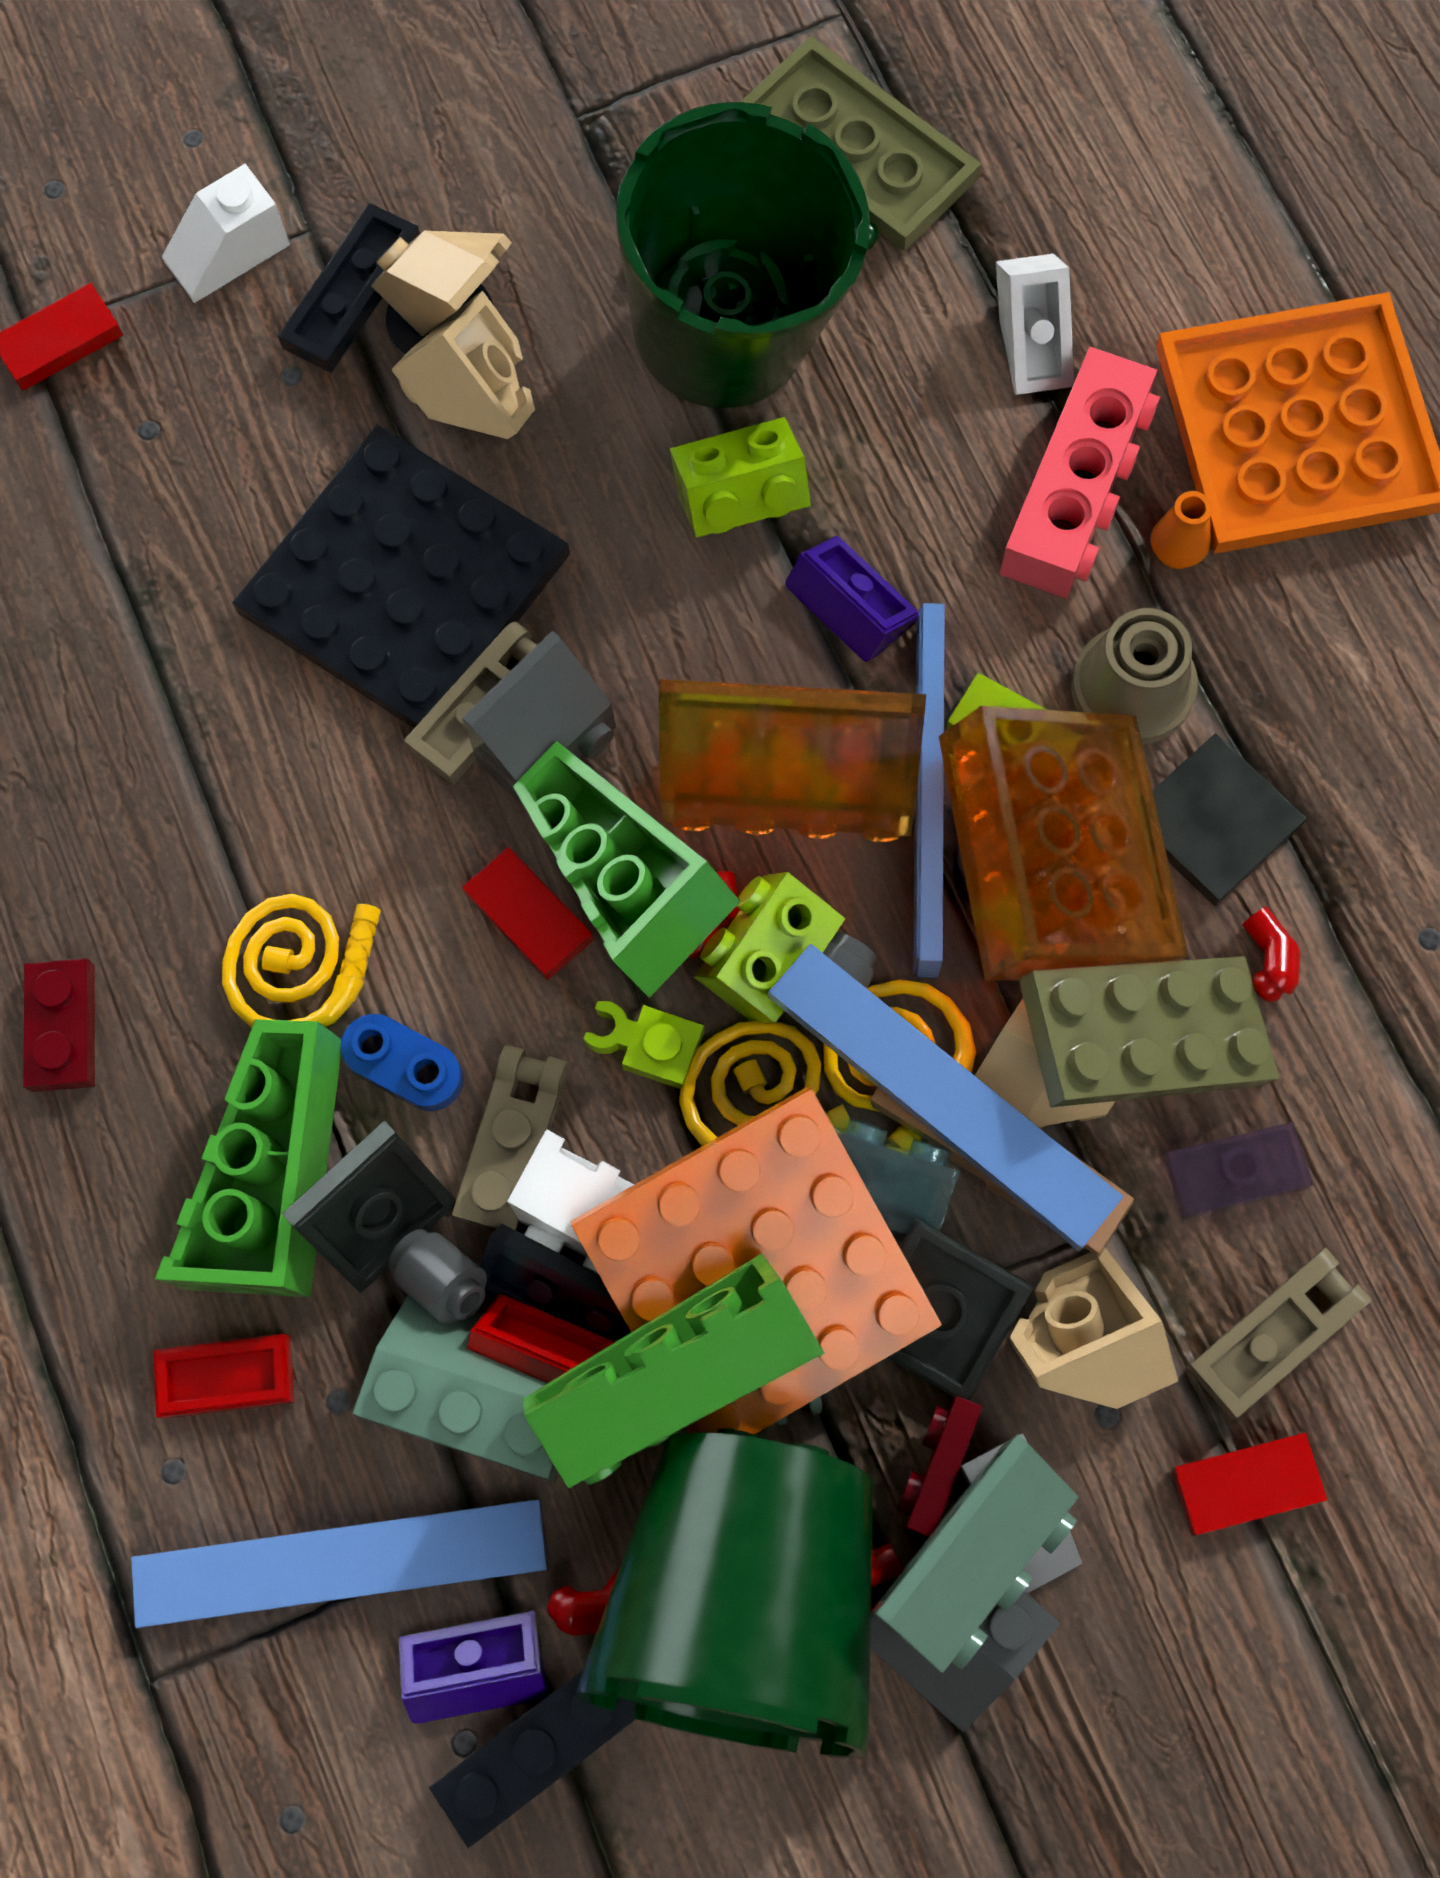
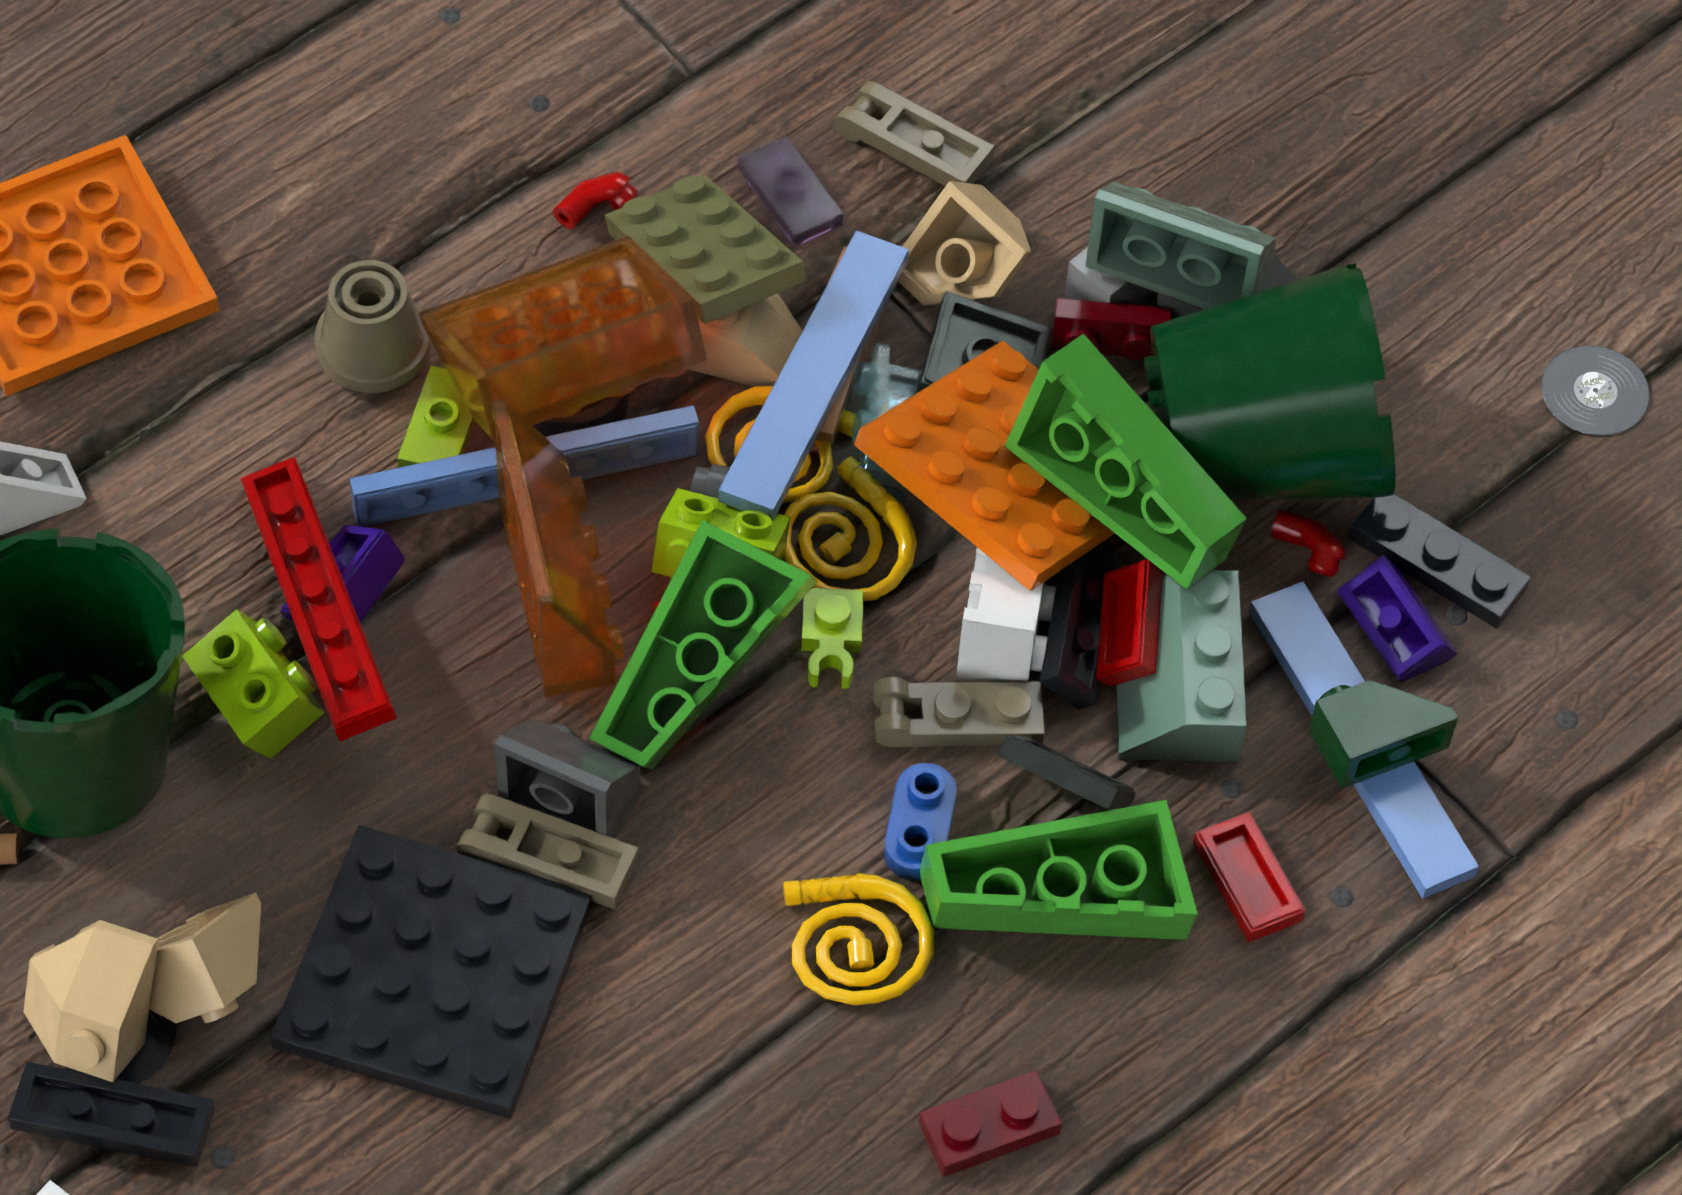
camera: 115 degrees left, 15 degrees down
dark grey brick [389,1229,487,1324] -> none
red tile [461,846,594,981] -> none
coral brick [1000,346,1160,599] -> none
pearl dark grey tile [1125,733,1307,907] -> none
orange cone [1150,491,1212,569] -> none
red tile [1171,1432,1328,1536] -> none
none -> red tile [240,456,397,742]
none -> slope [1309,680,1458,789]

